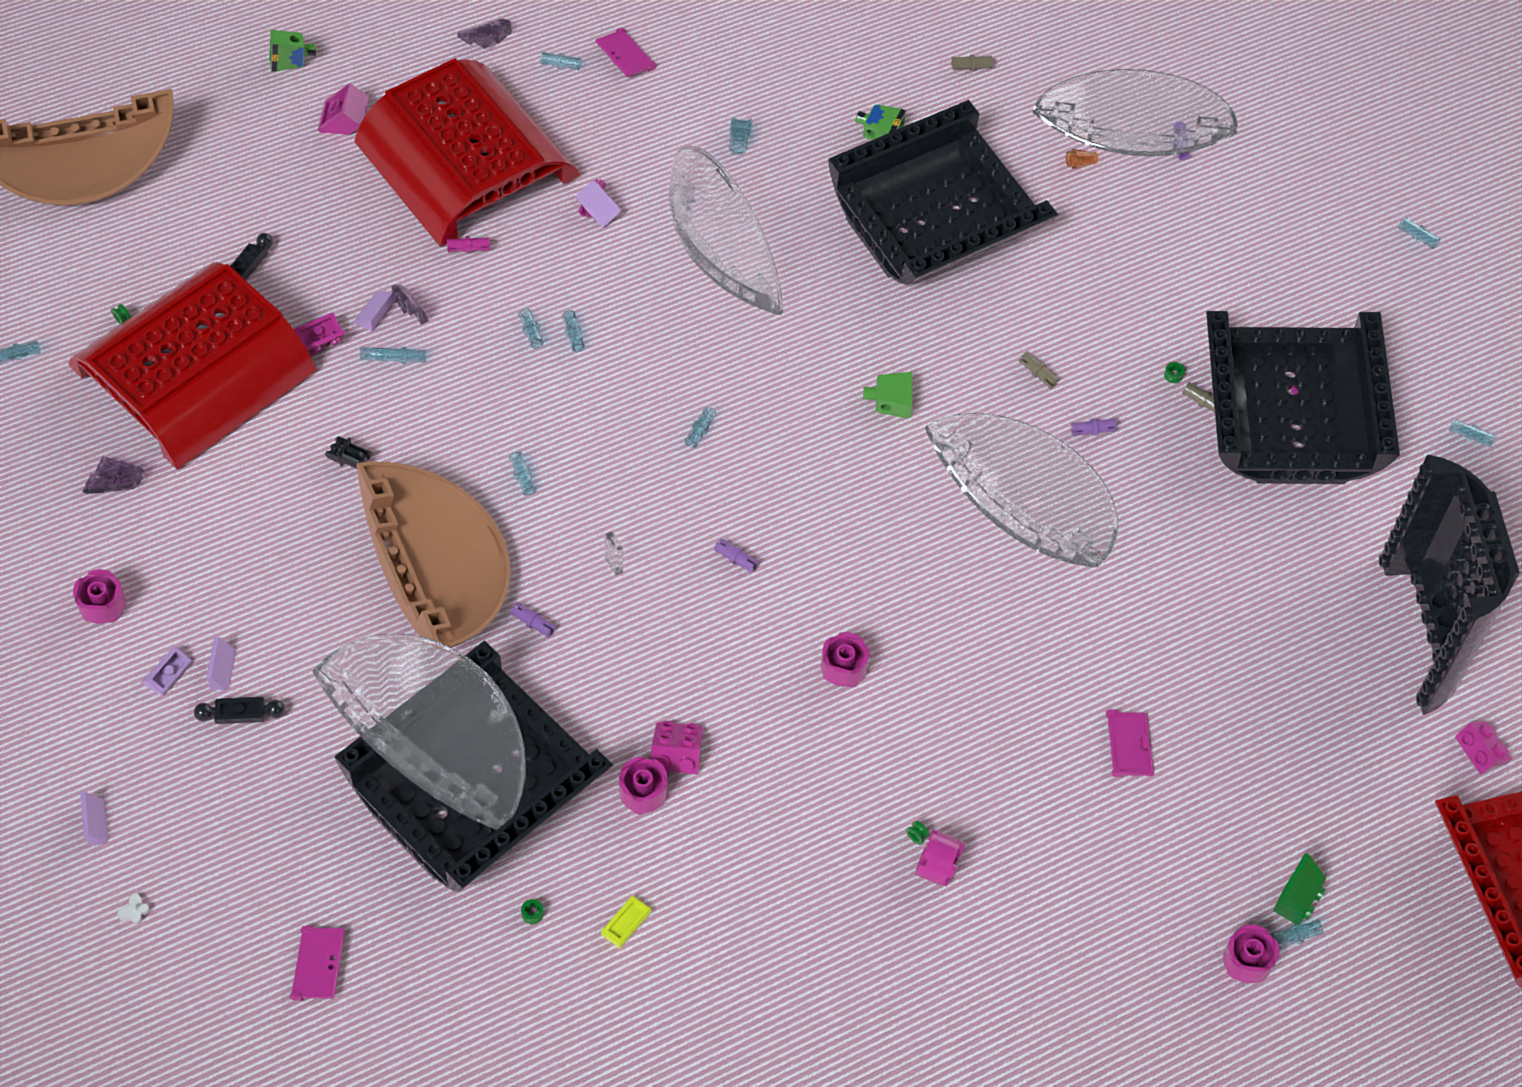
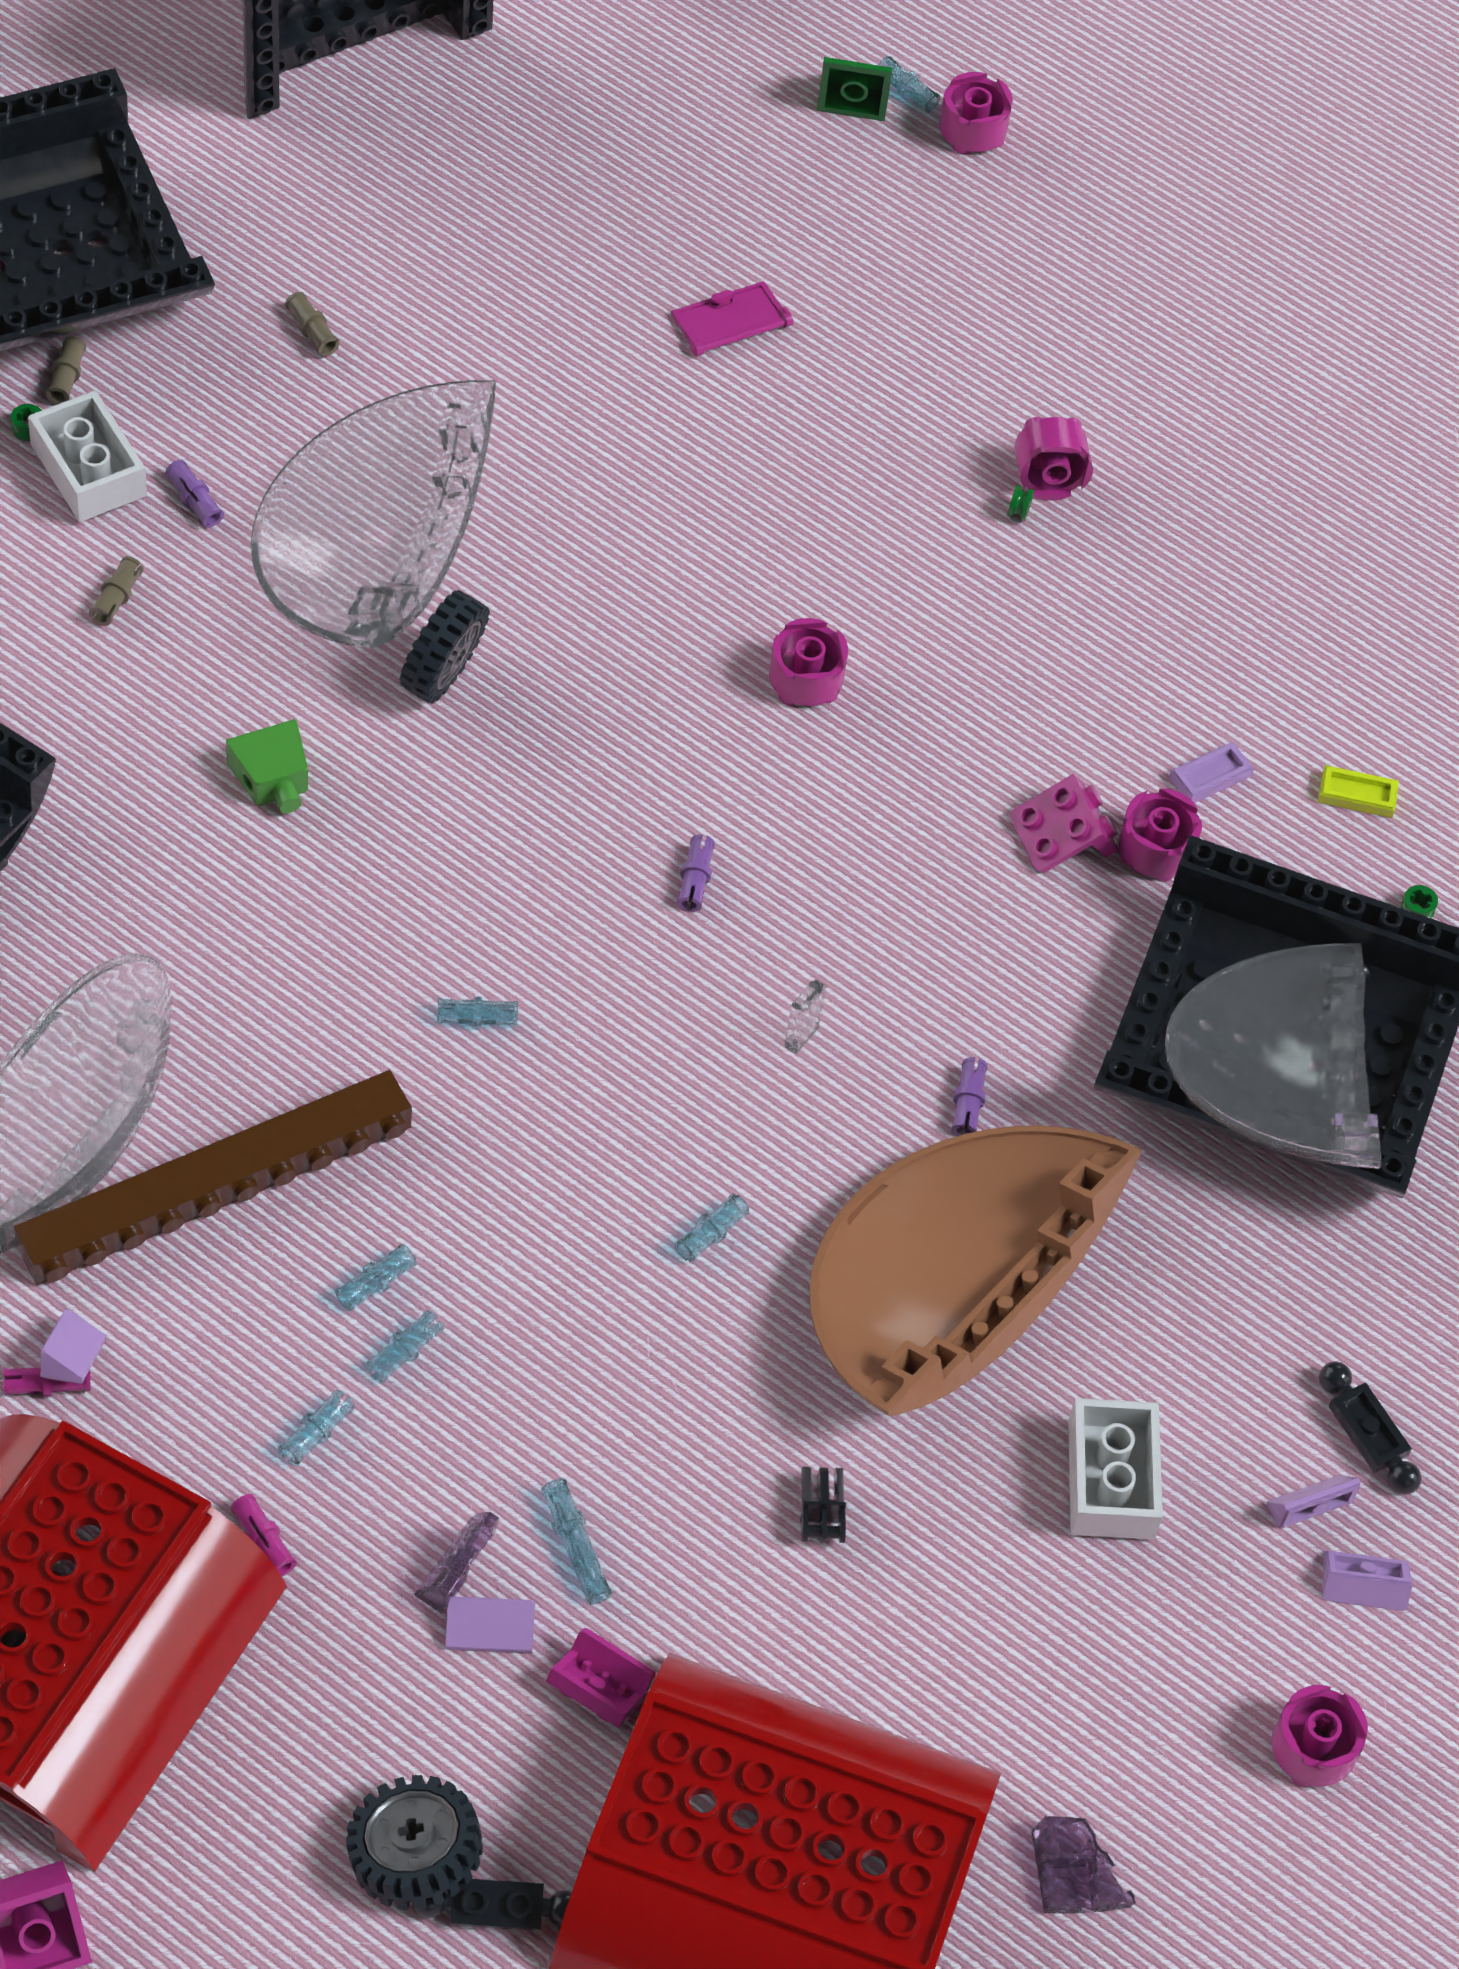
camera: 120 degrees left, 0 degrees up
none -> reddish brown brick [14,1070,412,1286]
none -> white brick [28,390,147,523]
none -> clear light blue pin [278,1390,355,1466]
none -> dark tan pin [285,292,340,356]
none -> wheel [346,1775,483,1910]
none -> black wheel [399,590,490,704]
none -> white brick [1068,1398,1163,1540]
none -> lavender tile [1169,742,1254,803]

